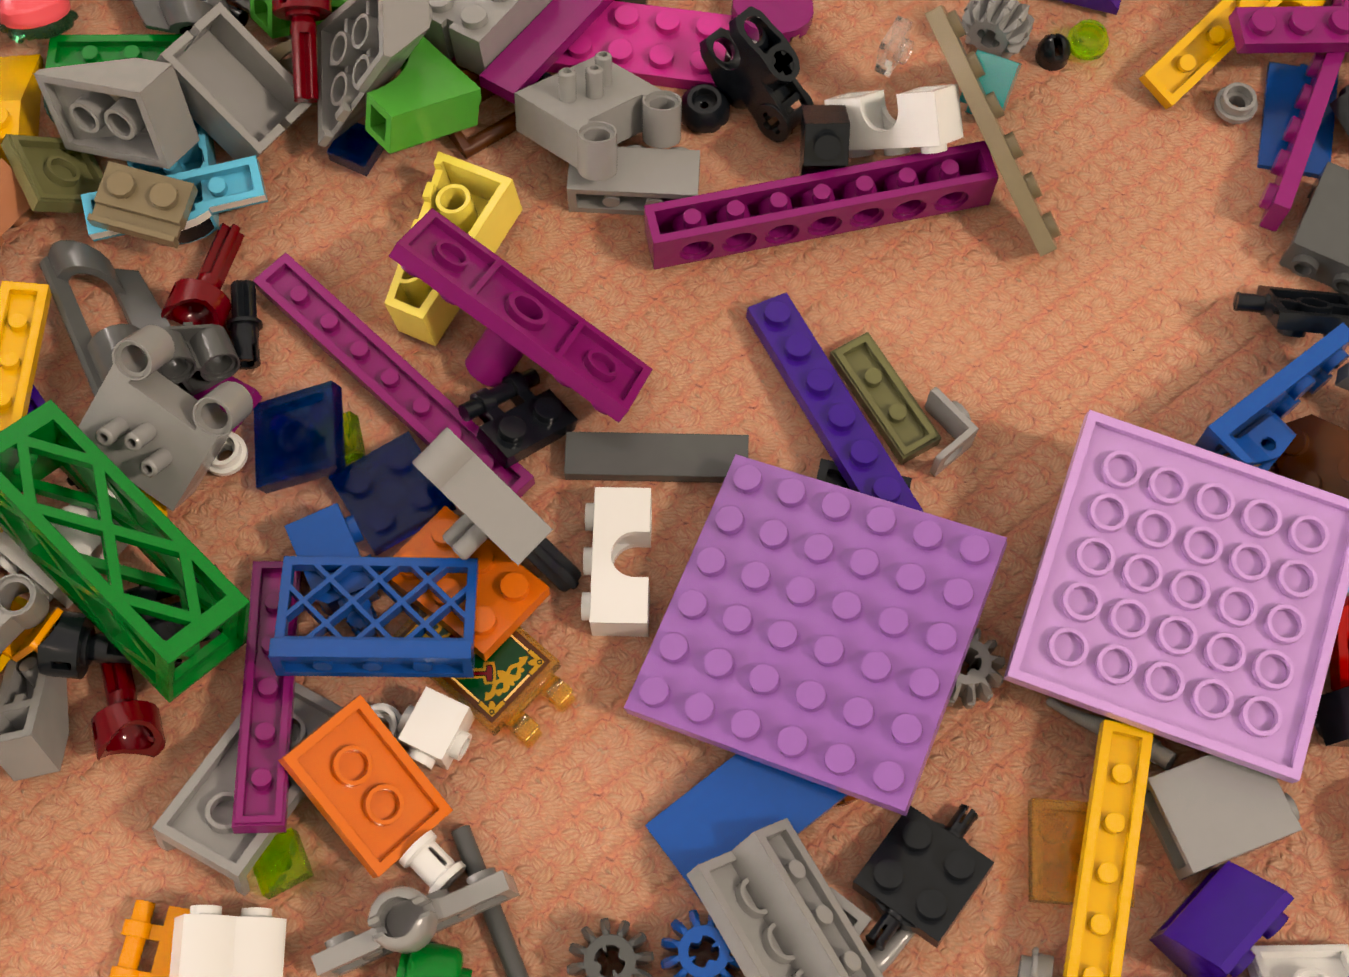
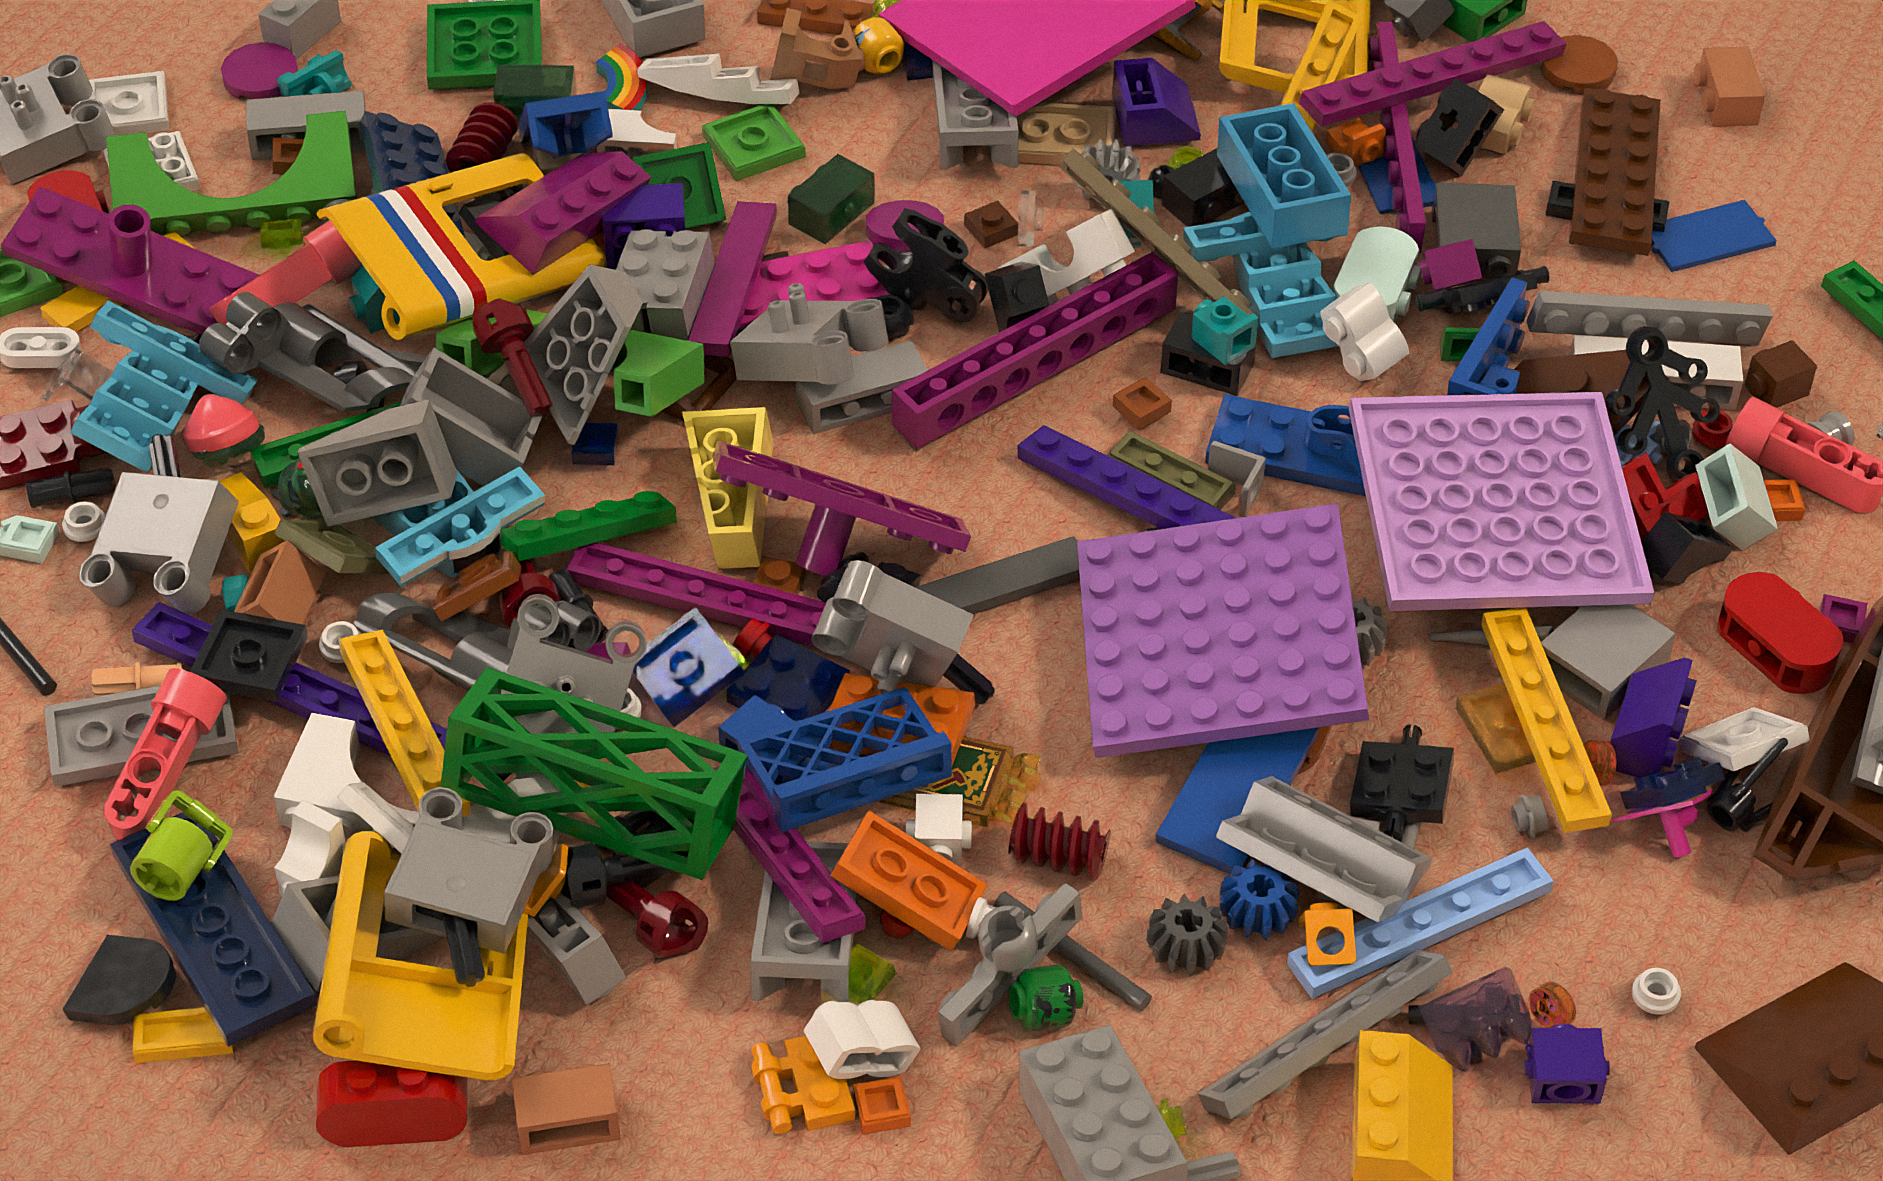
camera: 25 degrees left, 20 degrees down
dark tan plate [87,161,198,248] -> none
white arch [581,487,652,637] -> none
none -> white plate [319,621,361,663]
none -> dark orange tile [433,551,521,622]
none -> green plate [500,491,677,561]
none -> red plate [732,618,772,660]
none -> dark orange plate [753,556,806,595]
none -> reddish brown plate [964,200,1019,249]
none -> dark red piece [1008,803,1111,881]
none -> dark orange plate [1113,377,1172,430]
none -> black brick [1160,312,1257,396]
none -> black brick [1162,148,1245,227]
none -> medium azure slope [1183,212,1348,358]
none -> teal brick [1191,296,1259,365]
none -> blue plate [1205,394,1366,496]
none -> dark azure brick [1217,103,1351,249]
none -> white brick [1320,283,1409,382]
none -> orange bracket [1325,118,1386,167]
none -> light aqua brick [1333,227,1422,323]
none -> magenta brick [1419,239,1483,291]
none -> green slope [1439,327,1481,361]
none -> clear orange tile [1583,740,1617,787]

